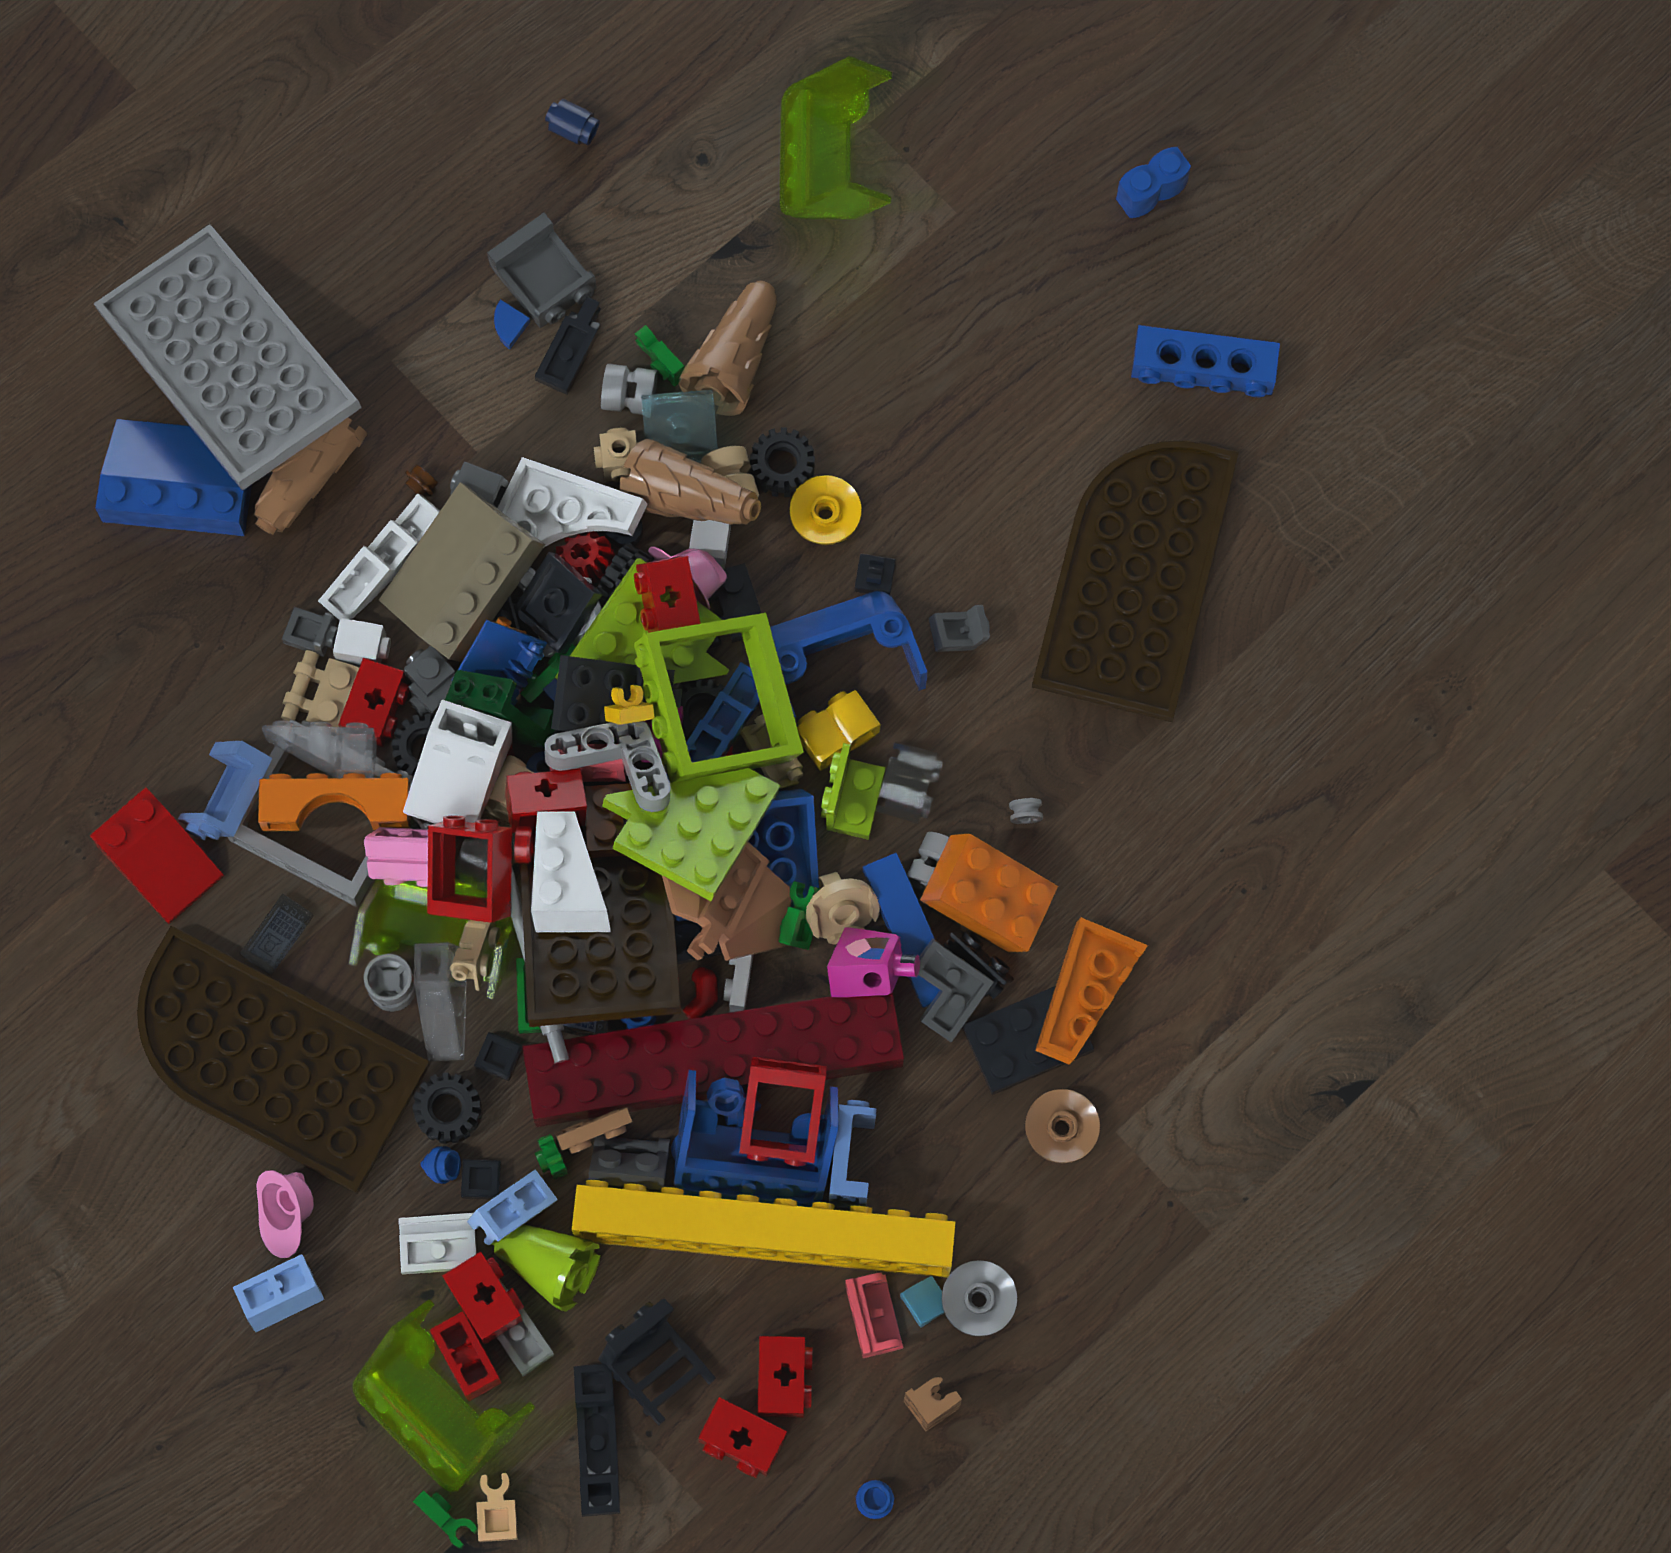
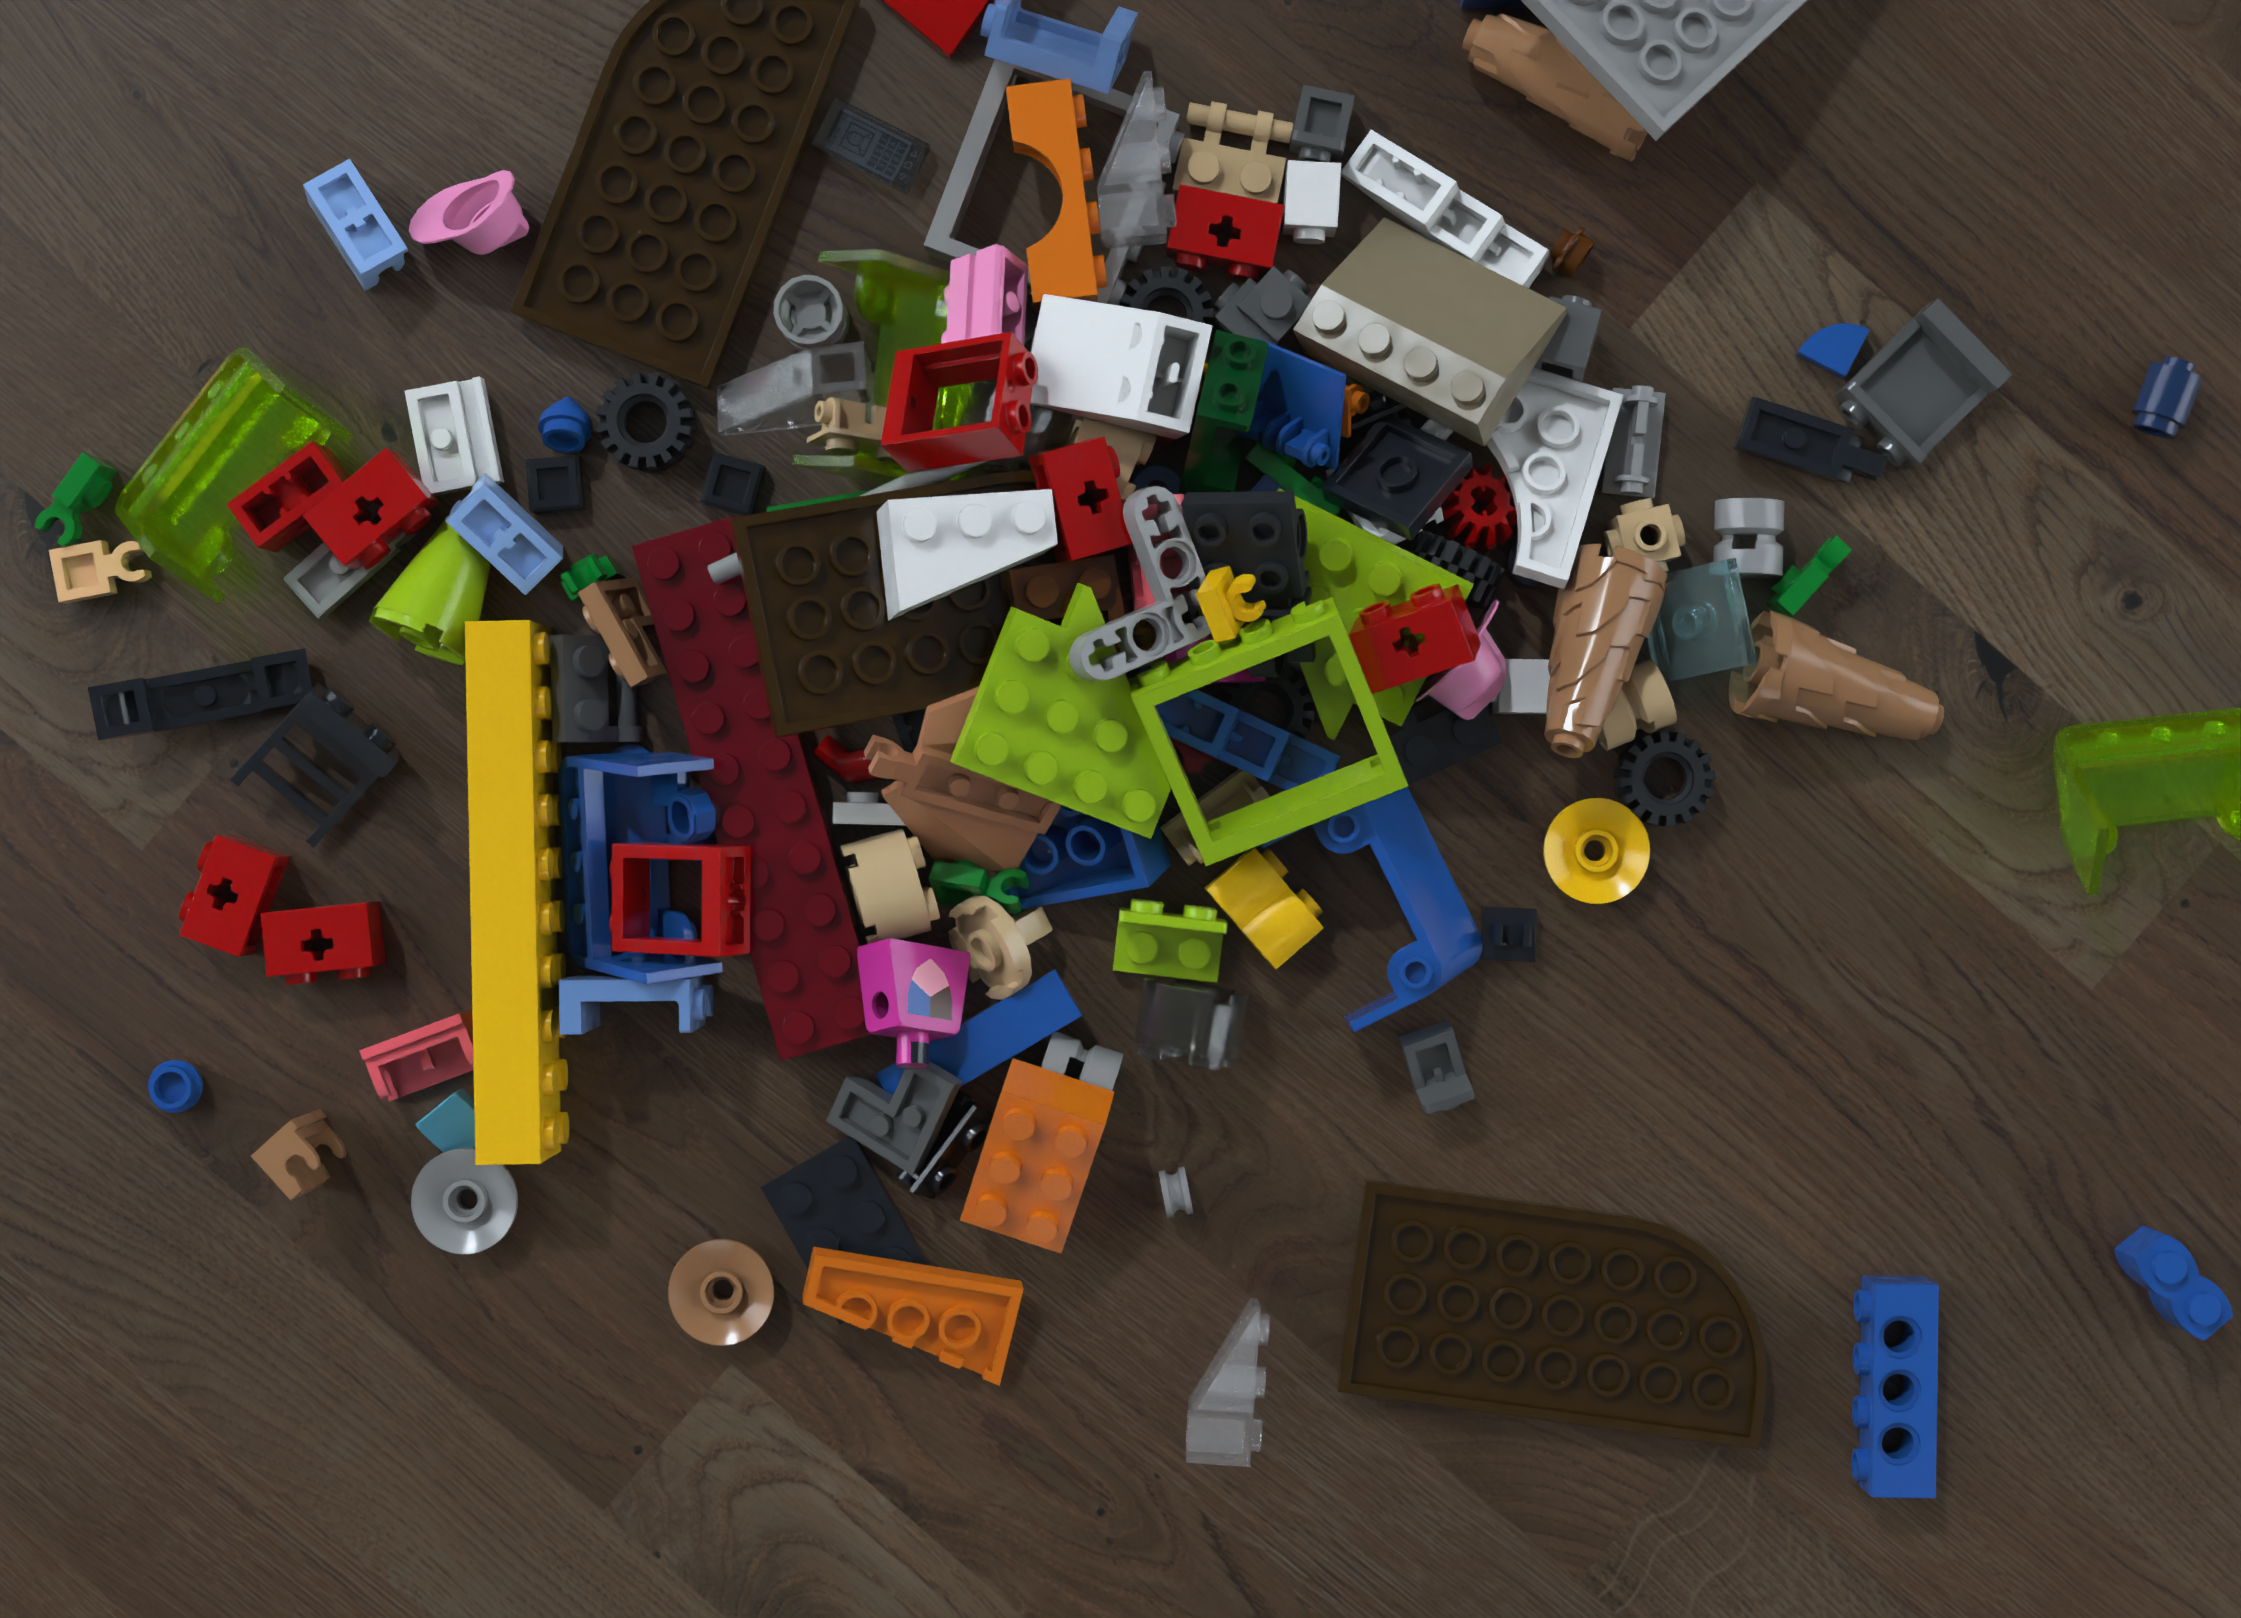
camera: 85 degrees right, 15 degrees up
red tile [514,826,534,864] -> none
none -> tan brick [840,828,940,944]
none -> clear slope [1185,1298,1270,1467]
none -> light grey hinge [1601,385,1666,499]

